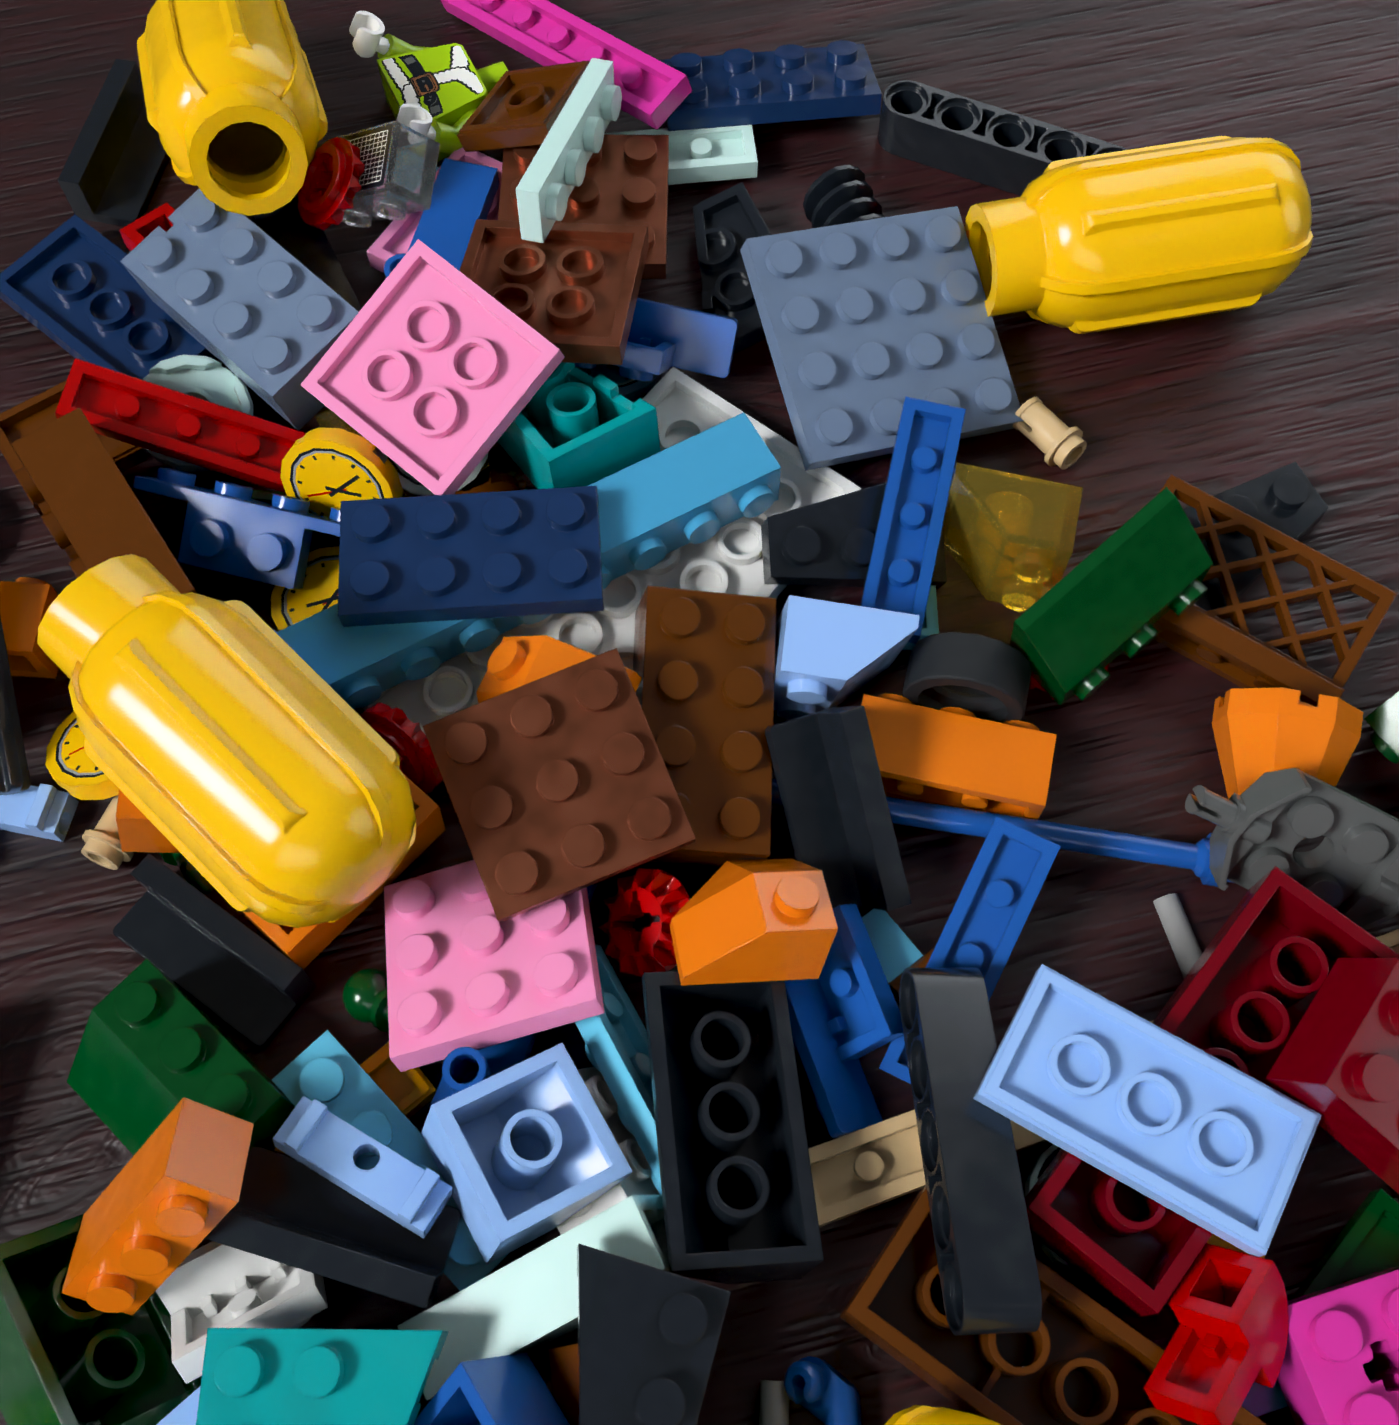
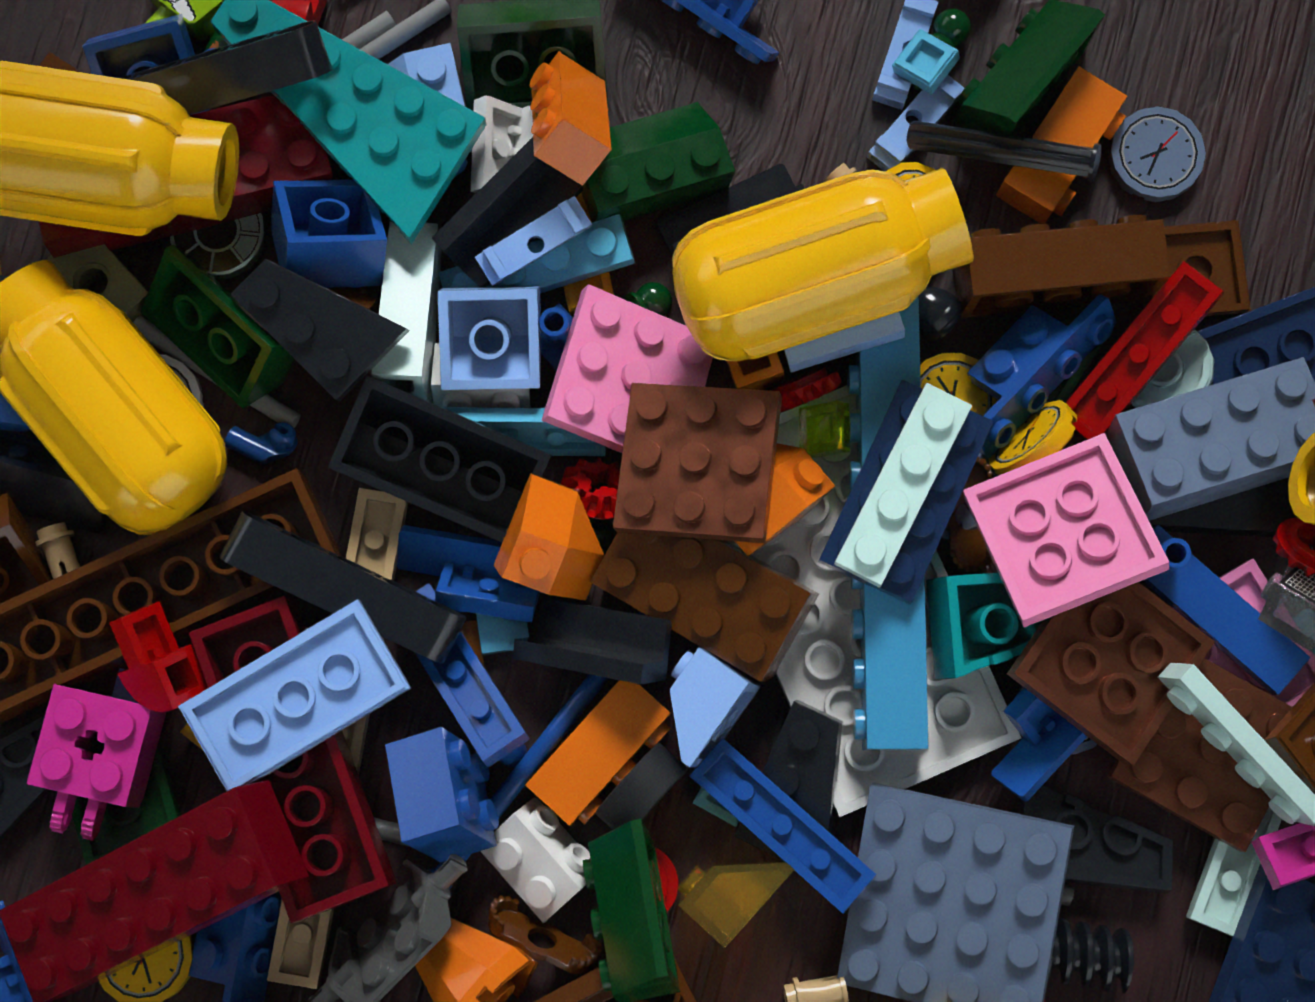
camera: 120 degrees right, 15 degrees up
none -> blue brick [385,727,499,863]
none -> white bracket [481,797,590,923]
none -> reddish brown piece [488,896,602,974]
none -> clear neon green plate [799,401,850,458]
none -> light aqua plate [834,383,972,587]

